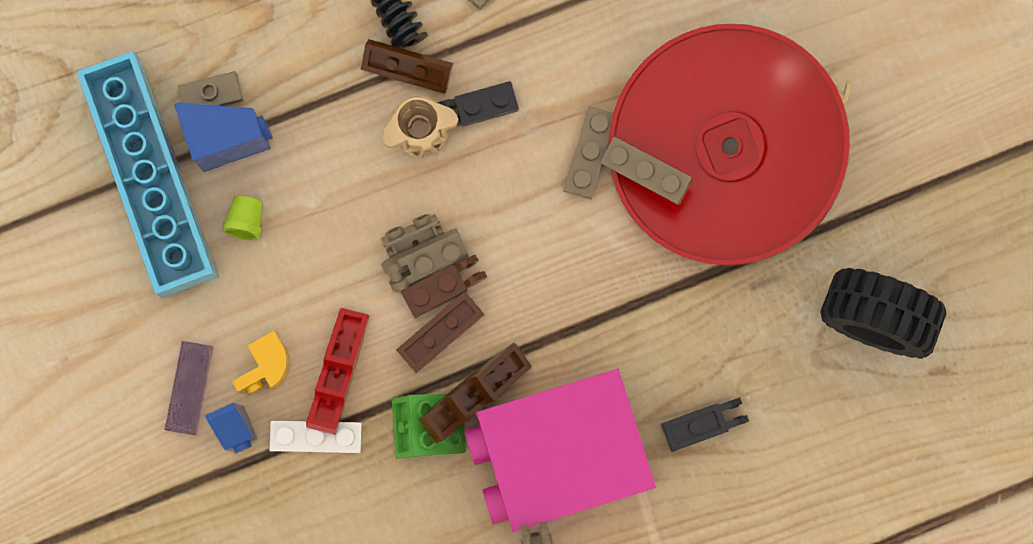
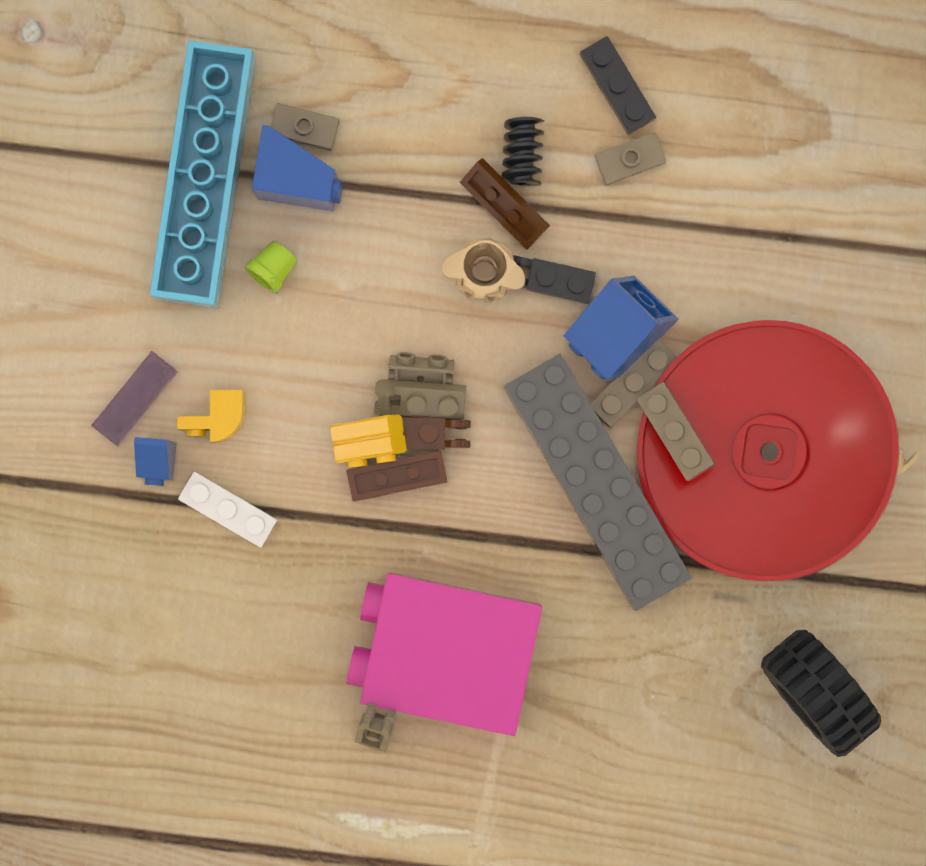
camera: 30 degrees right, 5 degrees up
red slope [306,308,369,435] -> none
bright green bracket [392,394,466,459] -> none
reddish brown slope [419,343,532,443] -> none
black hinge [660,397,749,452] -> none
none -> yellow brick [330,414,407,468]
none -> dark grey brick [504,353,692,611]
none -> blue slope [563,275,679,380]

